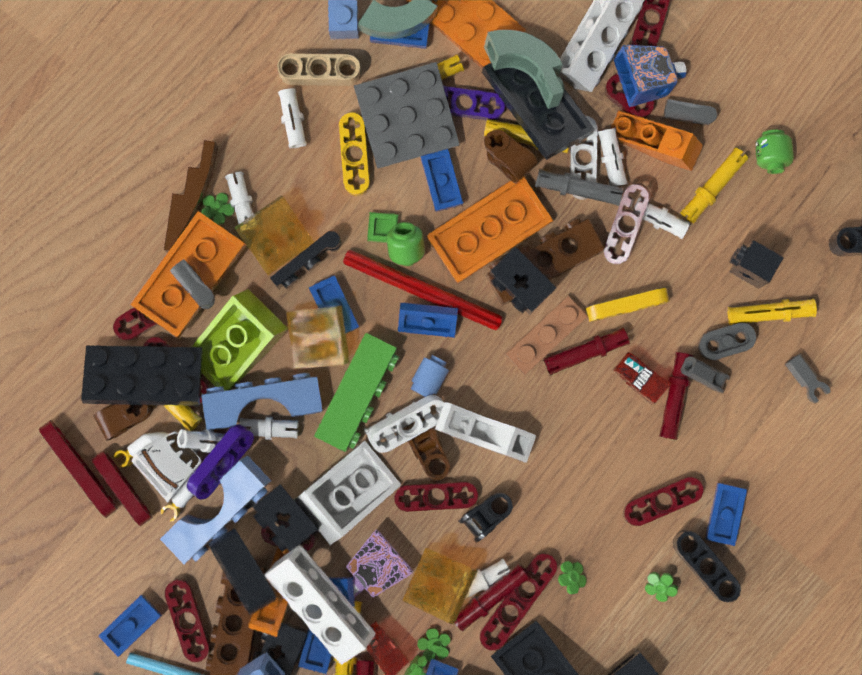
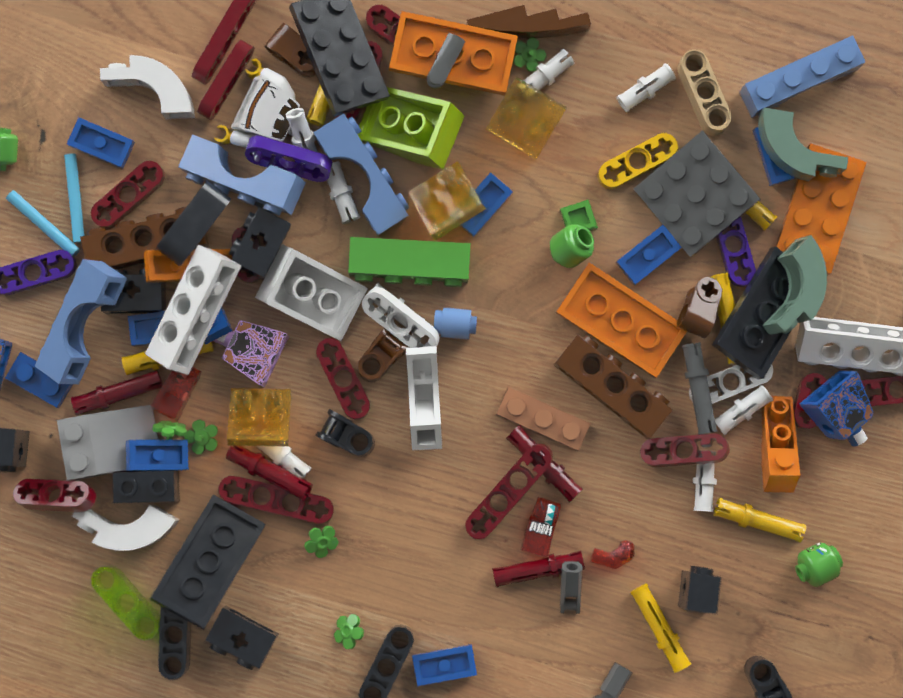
camera: 65 degrees right, 0 degrees up
black plate [270,231,341,289] -> none
red axle [343,250,503,330] -> none
blue plate [398,303,458,338] -> none
black brick [489,247,556,315] -> none
yellow beam [586,288,670,322] -> none
dark red beam [623,477,703,526] -> none
dark grey bar [663,99,717,125] -> none
dark grey plate [698,323,756,360] -> none
none -> white arch [100,55,195,119]
none -> dark red beam [465,443,553,539]
none -> clear red arm [590,540,635,569]

